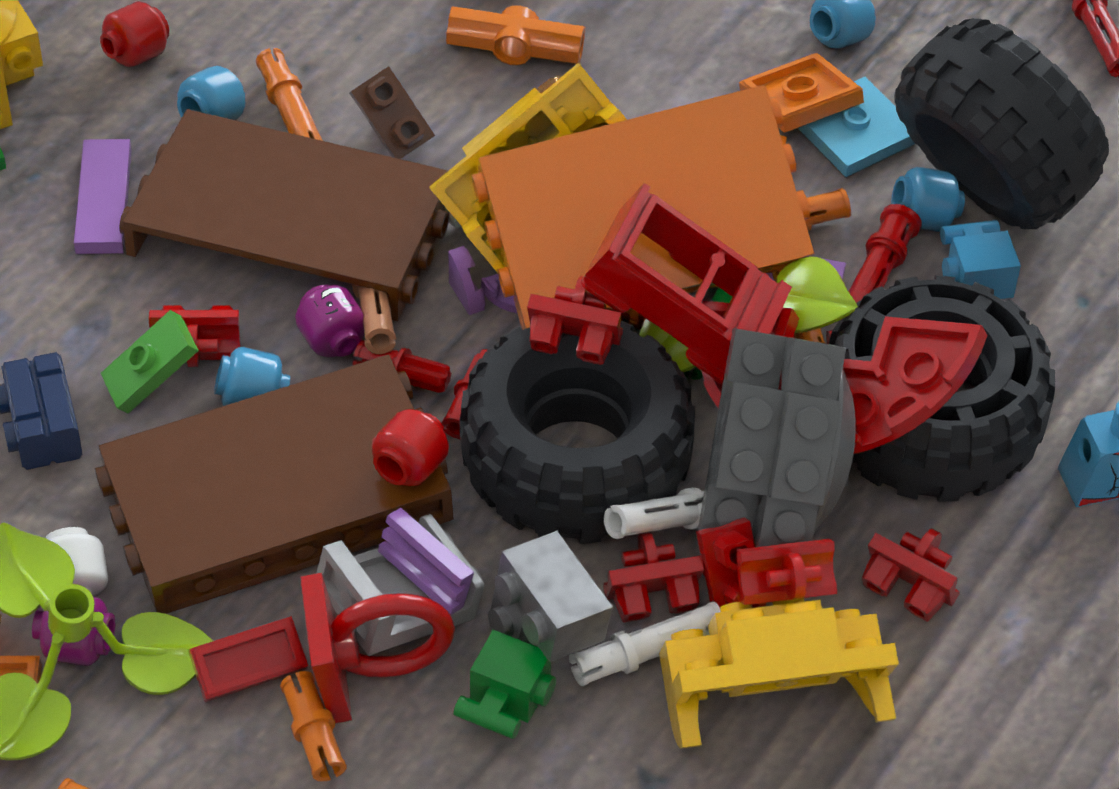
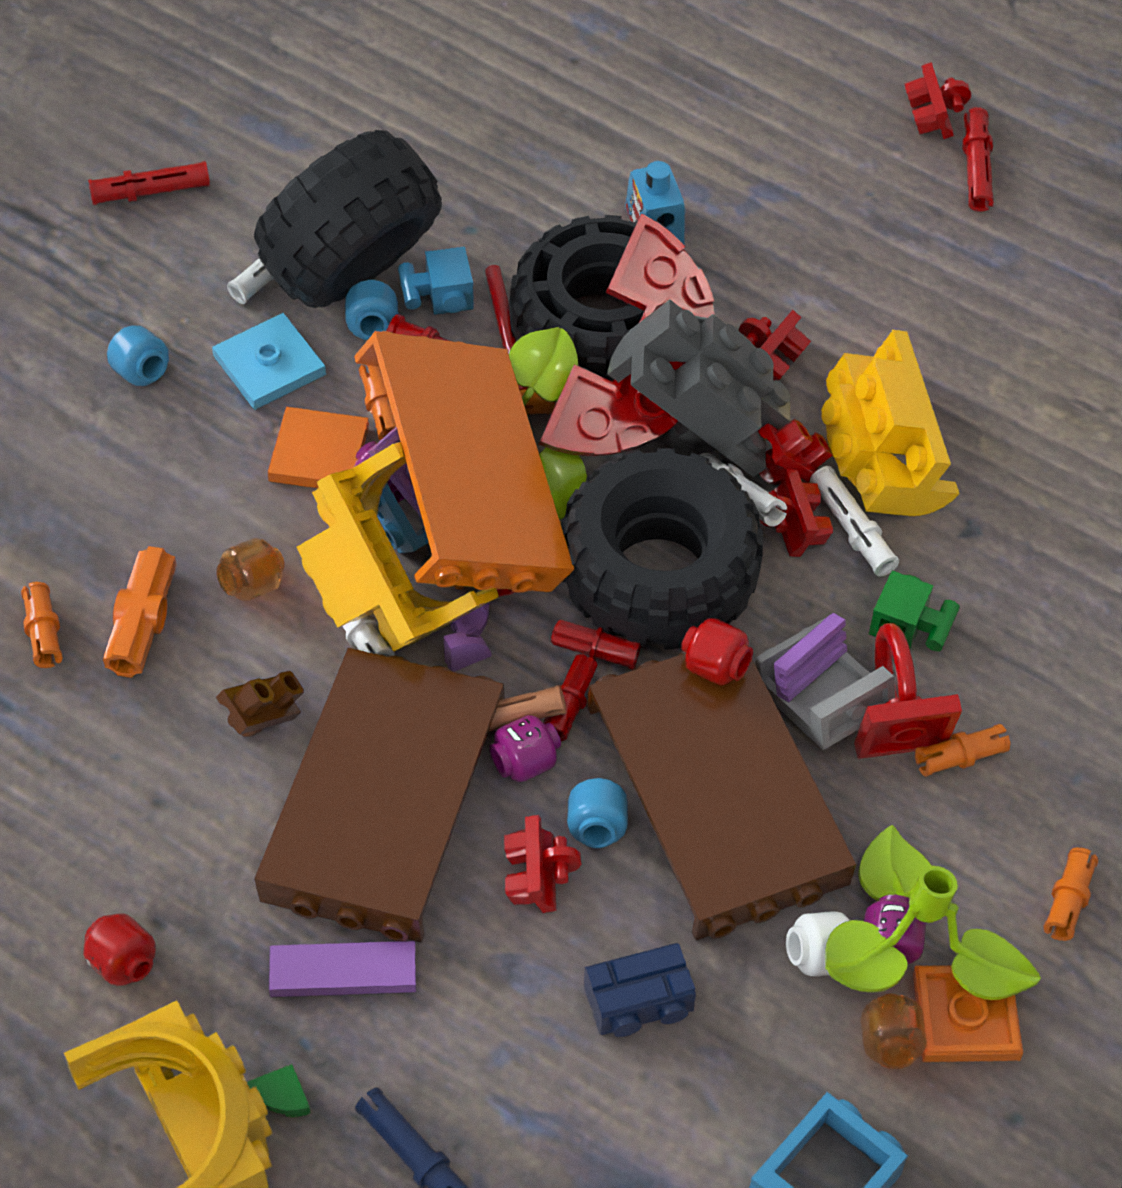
camera: 90 degrees left, 5 degrees up
bright green plate [101,310,199,414] -> none
dark azure head [177,66,246,120] -> none
red tile [188,616,308,702] -> none
orange pin [256,48,323,141] -> none
flat silver brick [488,531,613,662] -> none
red hips [527,276,623,365] -> none
red piece [581,183,792,385] -> none
red hips [736,539,837,605] -> none
orange tile [739,53,864,133] -> none

